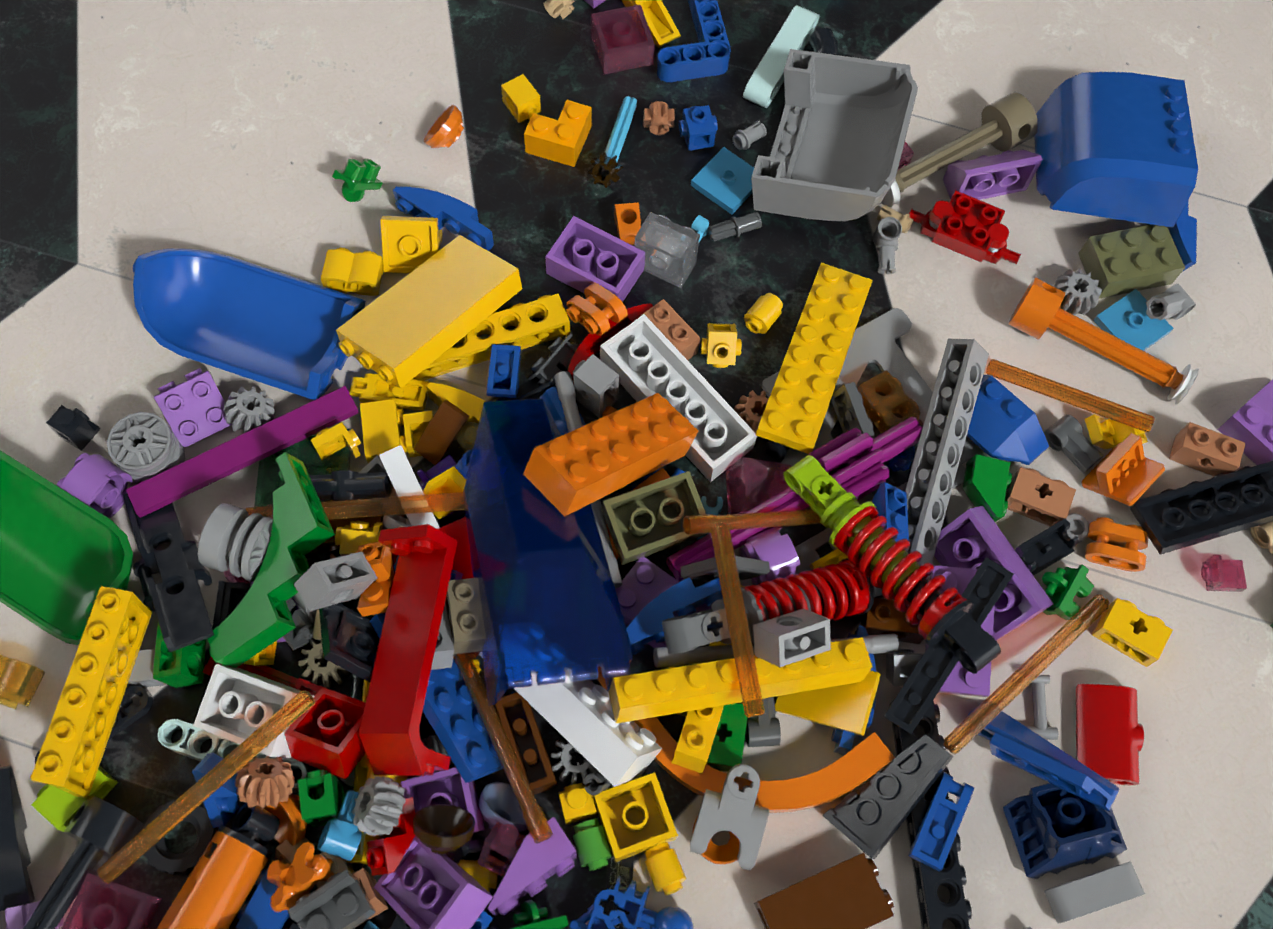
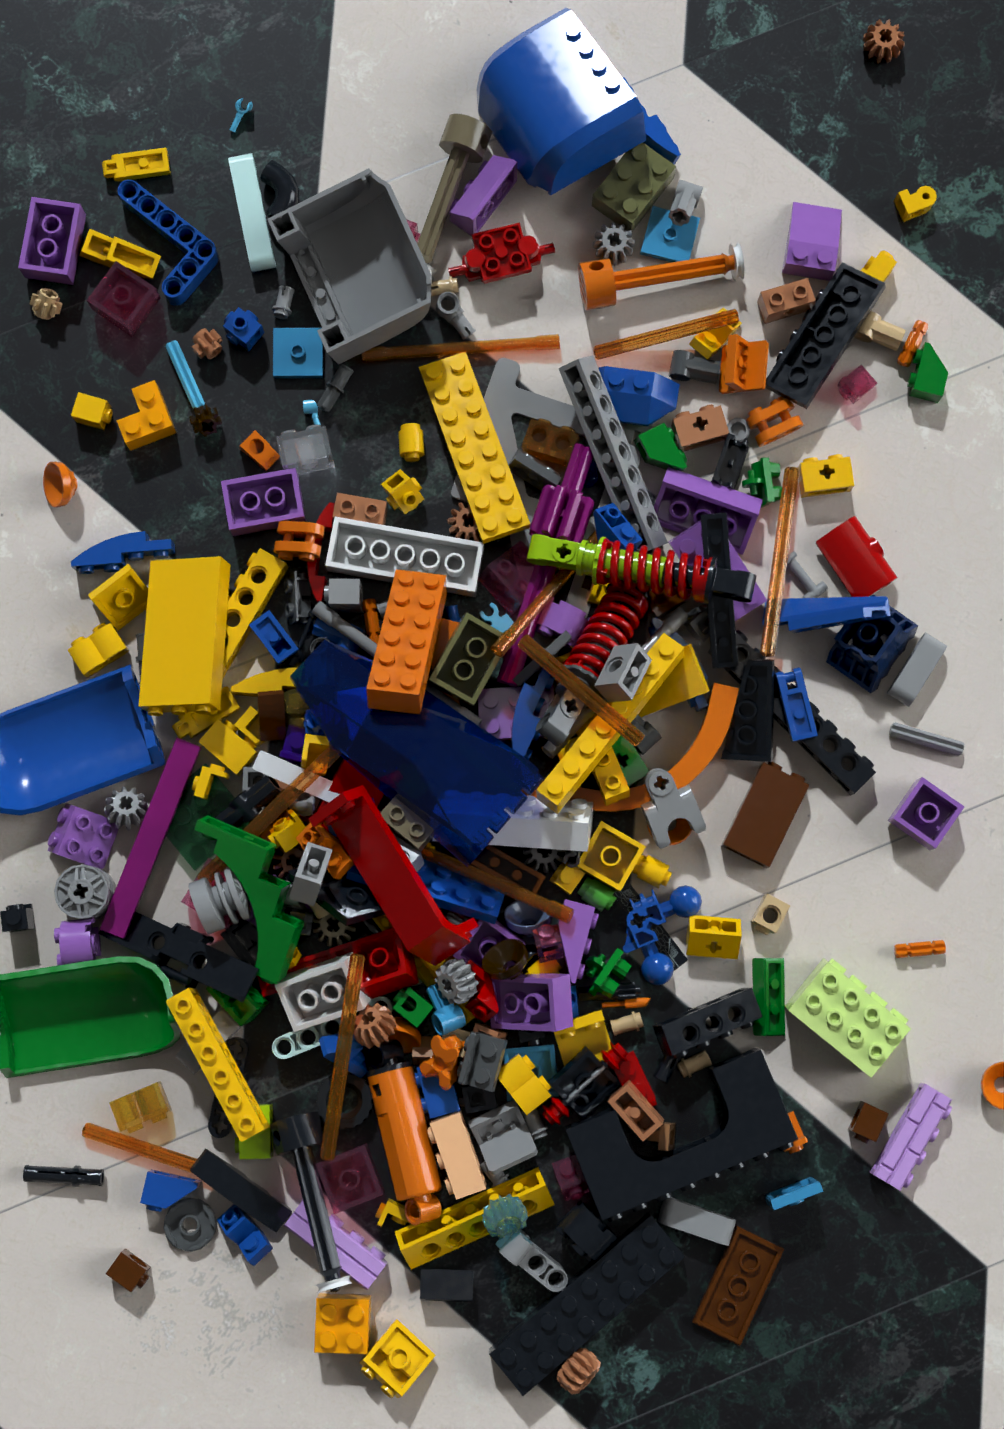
camera: 35 degrees left, 15 degrees up
green hips [332,159,383,202] -> none
none -> clear orange piece [362,334,560,362]

